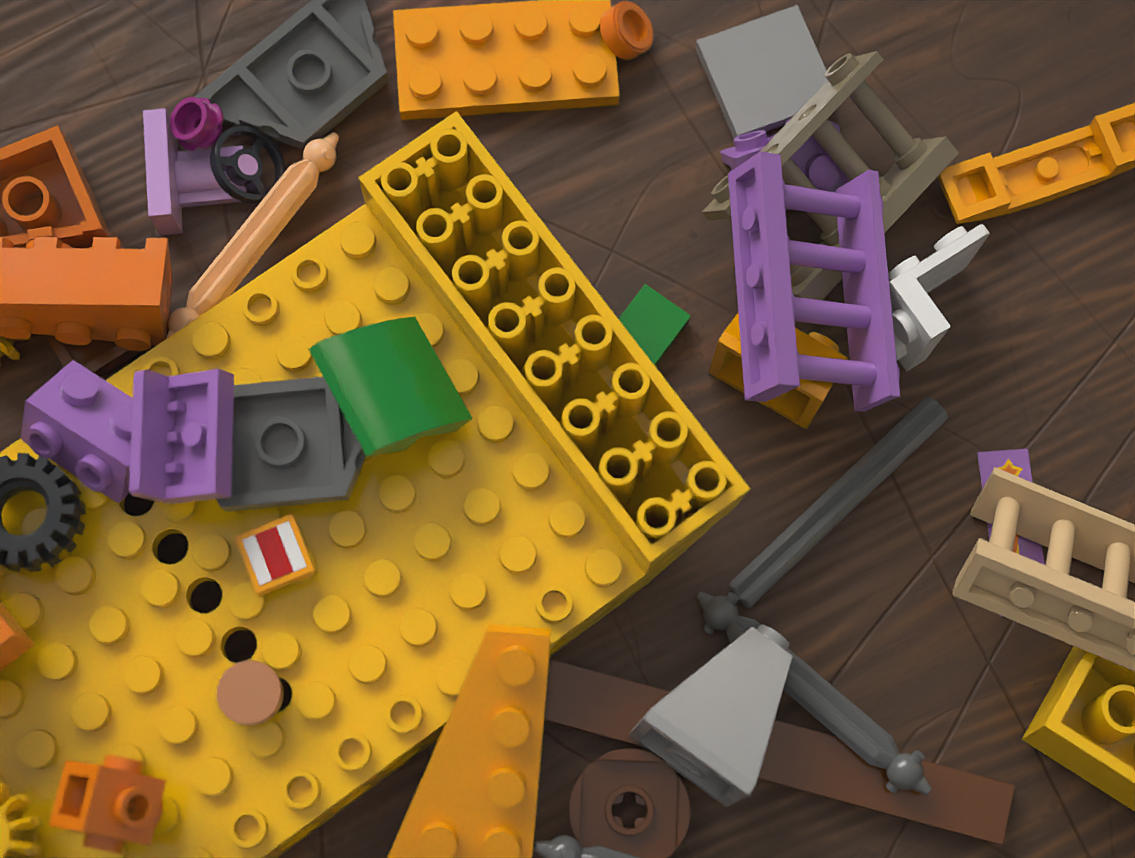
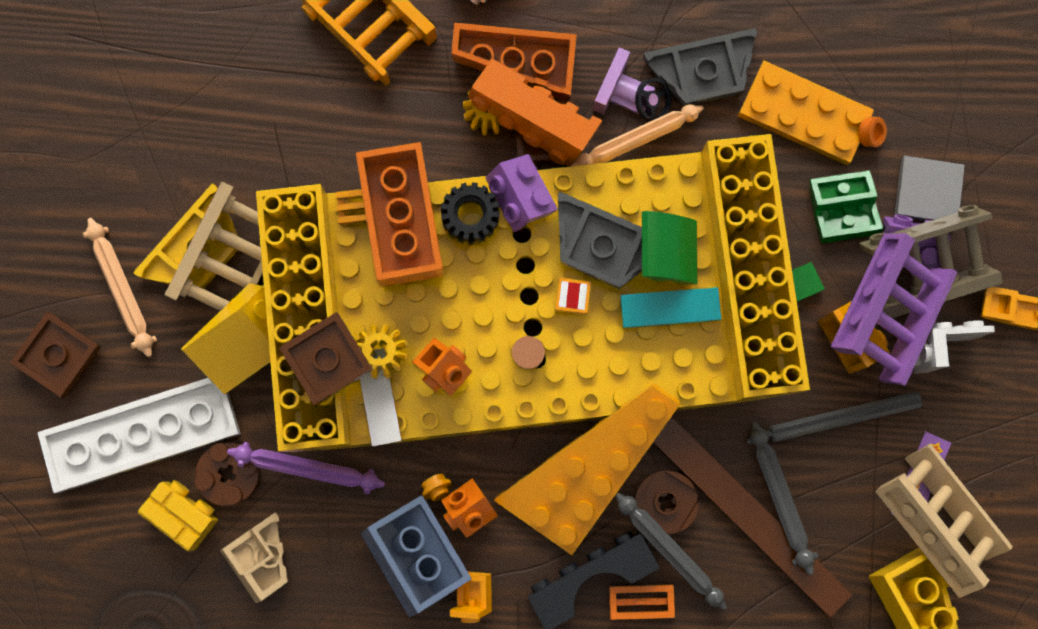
camera: 30 degrees right, 5 degrees up
medium lavender bracket [129,369,234,504] -> none
magenta plate [170,97,223,151] -> none
light grey slope [628,625,793,807] -> none
none -> teal tile [620,287,721,329]
none -> green slope [809,170,883,244]

